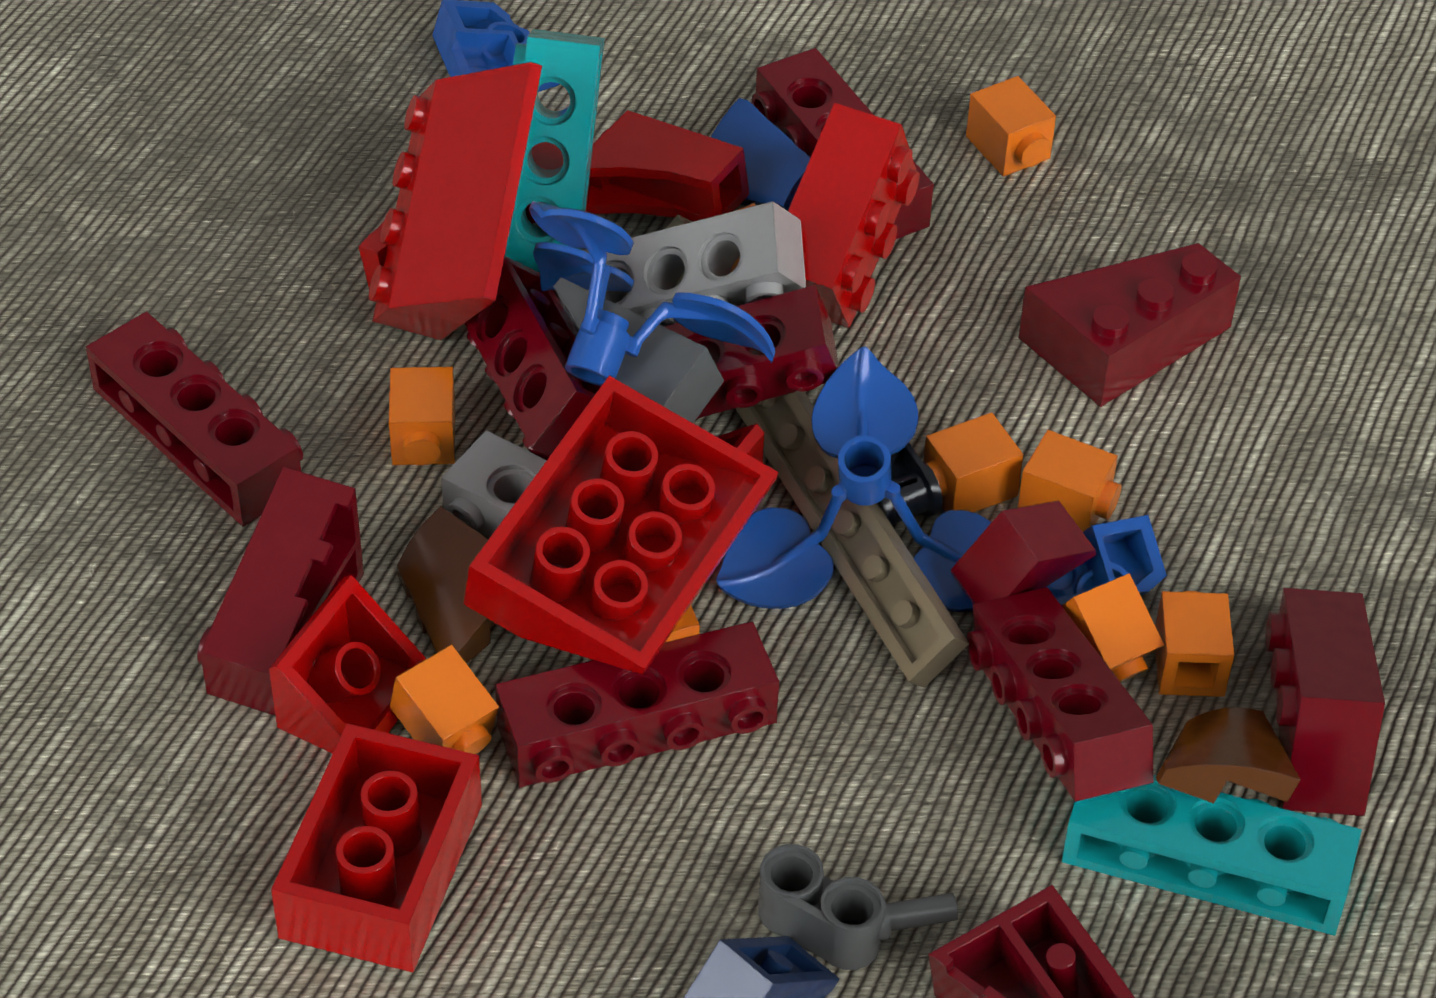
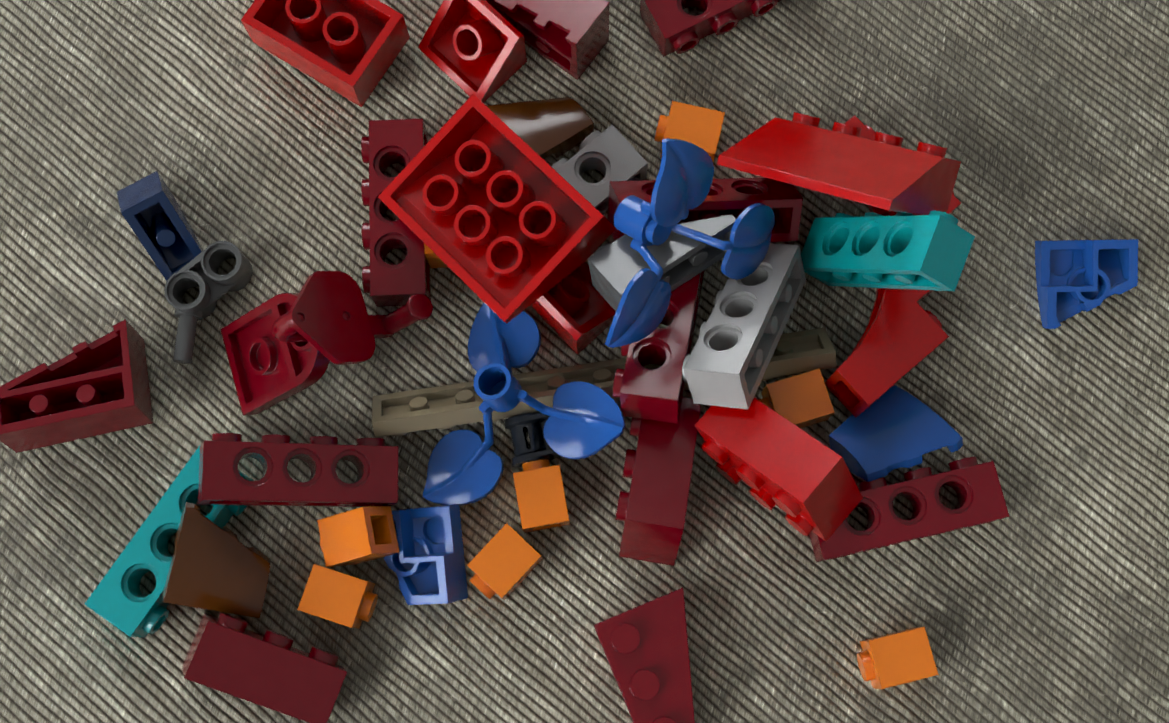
camera: 110 degrees right, 30 degrees up
orange brick [390,645,499,754] -> none
dark red slope [951,500,1096,604] -> none
none -> dark red plate [220,271,433,416]
none -> dark red wedge [615,398,701,566]

